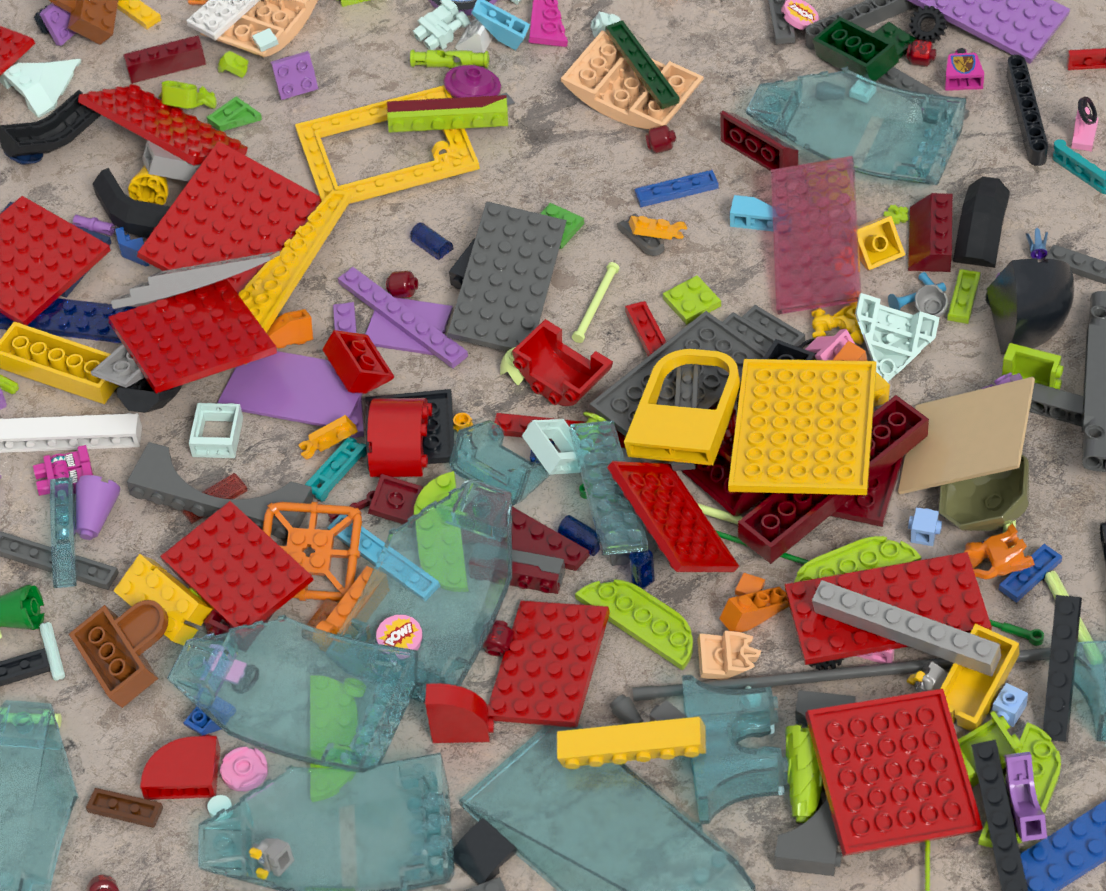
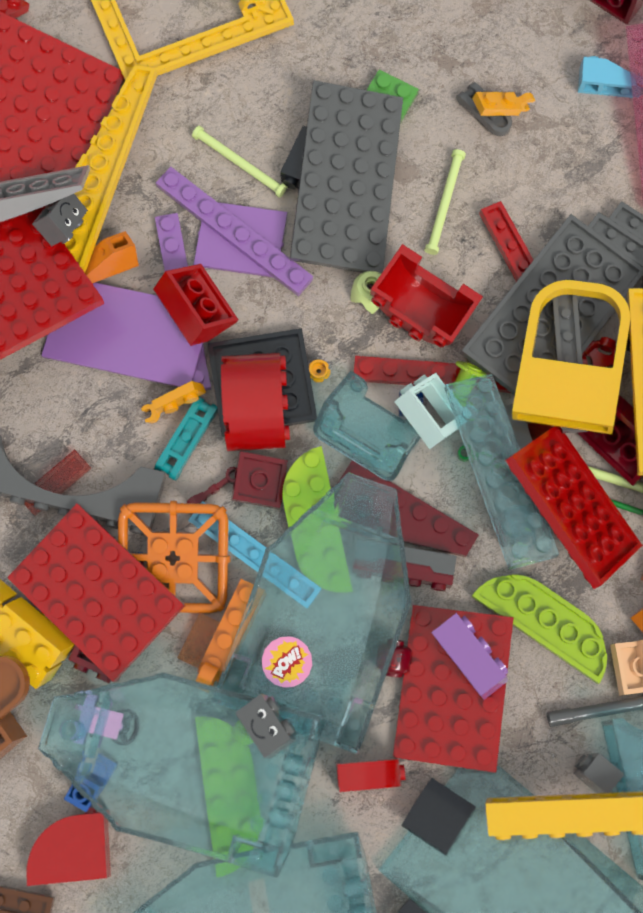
camera: 10 degrees left, 25 degrees up
light aqua window [189,403,243,458] -> none
light aqua tile [207,795,233,820] -> none
bright pink tile [220,747,268,791] -> none
dark red head [386,270,419,298] -> none
clear blue brick [410,222,454,260] -> none
clear blue brick [558,515,608,557] -> none
dark grey cone [610,694,644,724] -> none
clear blue brick [629,547,655,590] -> none
blue tile [635,170,719,208] -> none
lime plate [662,275,721,325] -> none
none -> dark grey brick [32,194,88,246]
none -> yellowish green bar [192,125,287,198]
none -> dark grey brick [235,694,297,759]
none -> black slope [402,778,476,856]
none -> medium lavender brick [432,613,509,700]

